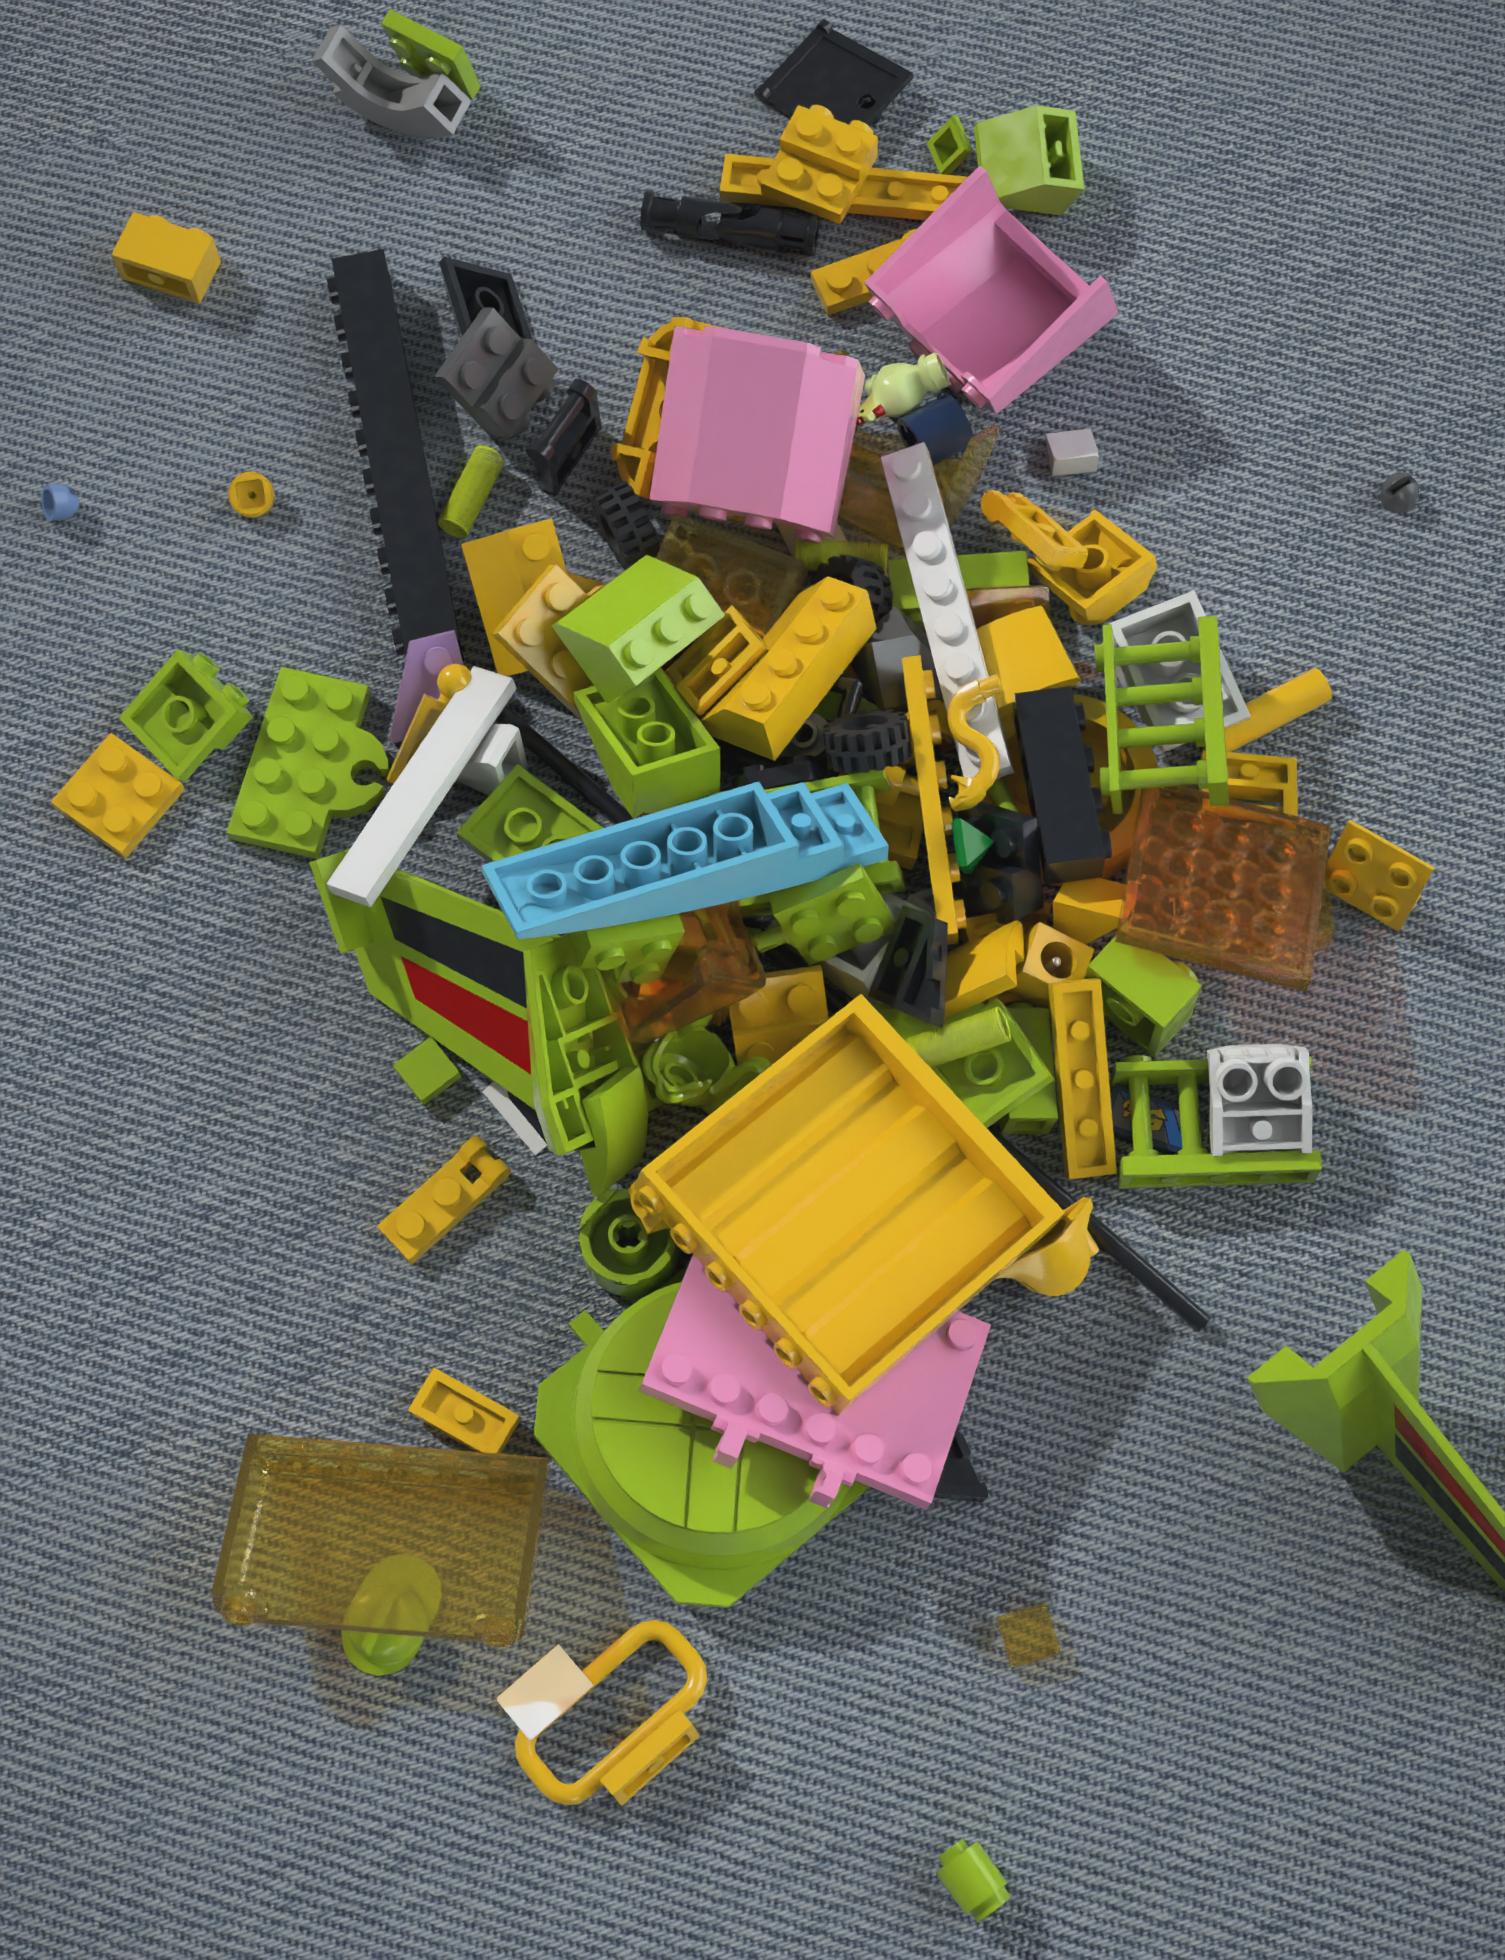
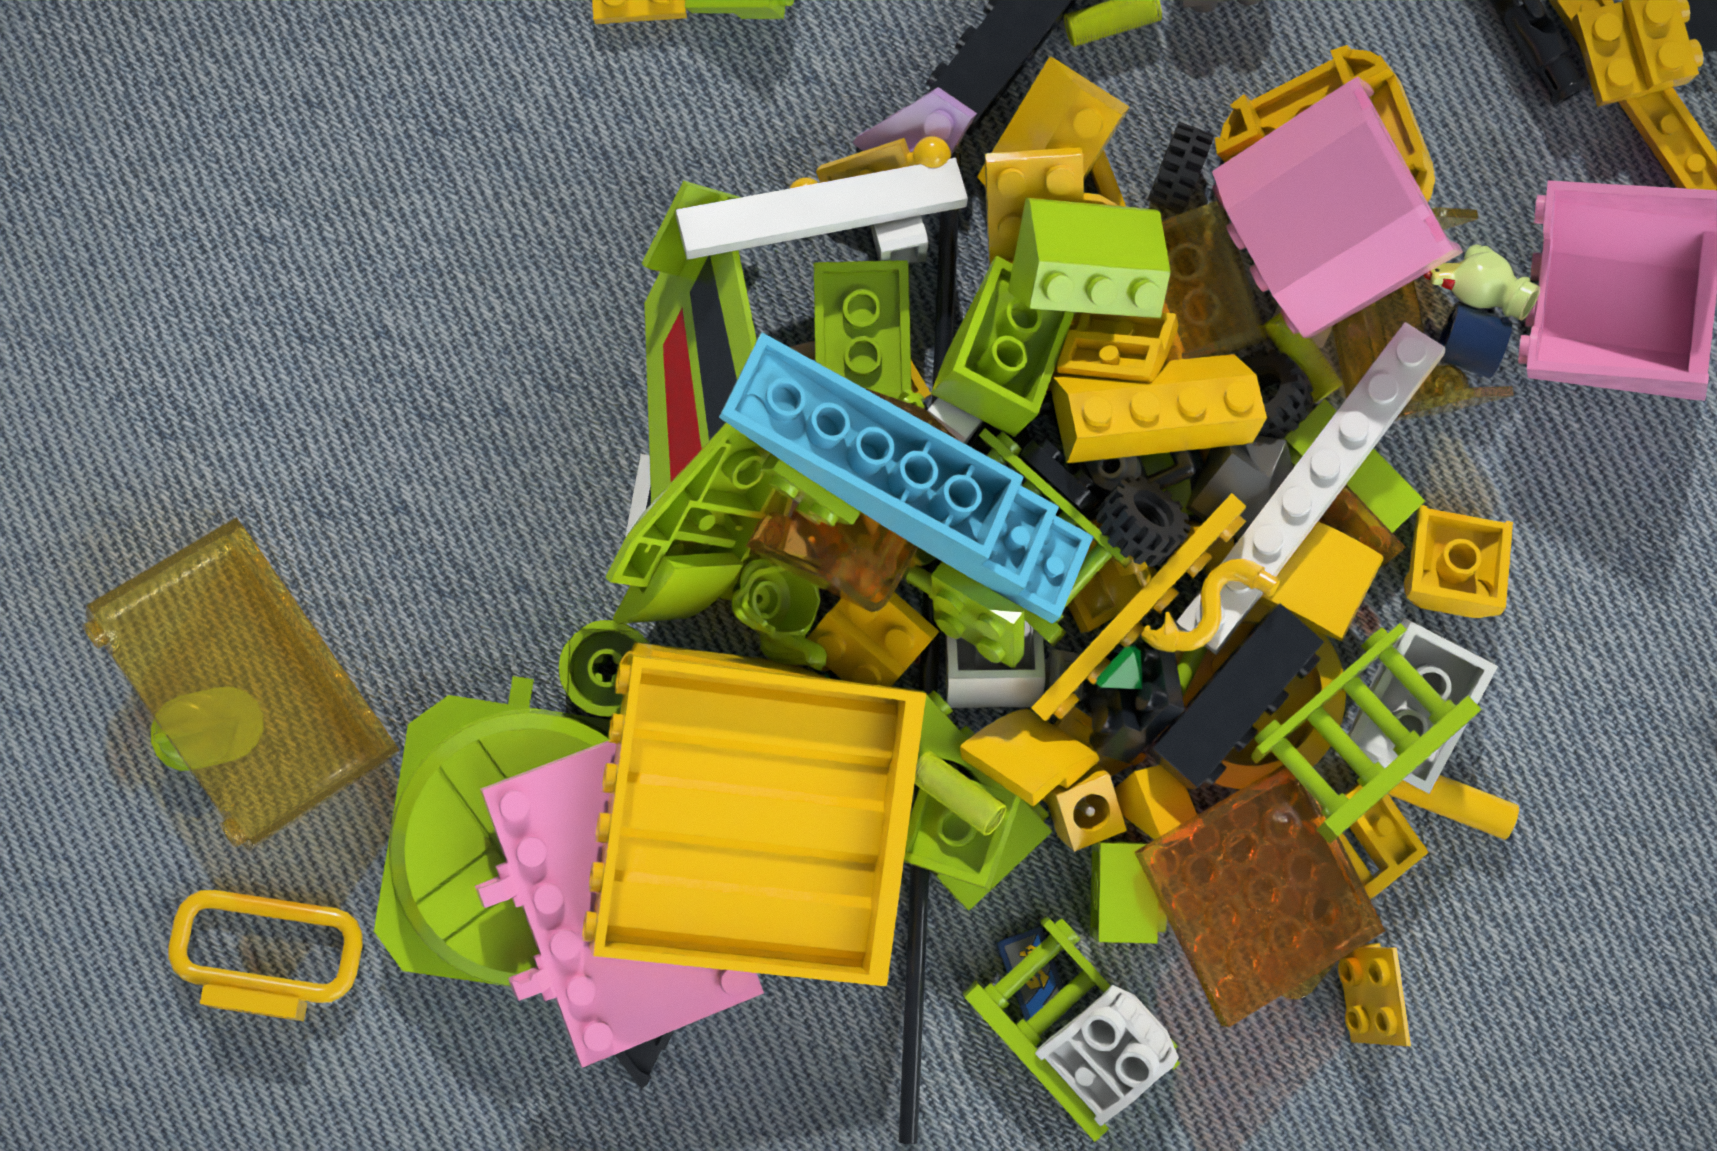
camera: 45 degrees right, 15 degrees up
lime plate [226,667,391,859] -> none
yellow plate [377,1135,511,1265] -> none
lime tile [393,1037,461,1106] -> none
yellow plate [408,1367,521,1462] -> none
white sticker [497,1644,594,1740] -> none
black plate [526,378,602,496] -> none
yellow plate [811,228,918,316] -> none
black wing [868,905,948,1028] -> none
yellow hinge [980,490,1089,570] -> none
yellow hat [996,1197,1099,1296] -> none
white slope [1046,429,1099,477] -> none
yellow plate [1048,978,1117,1180] -> none

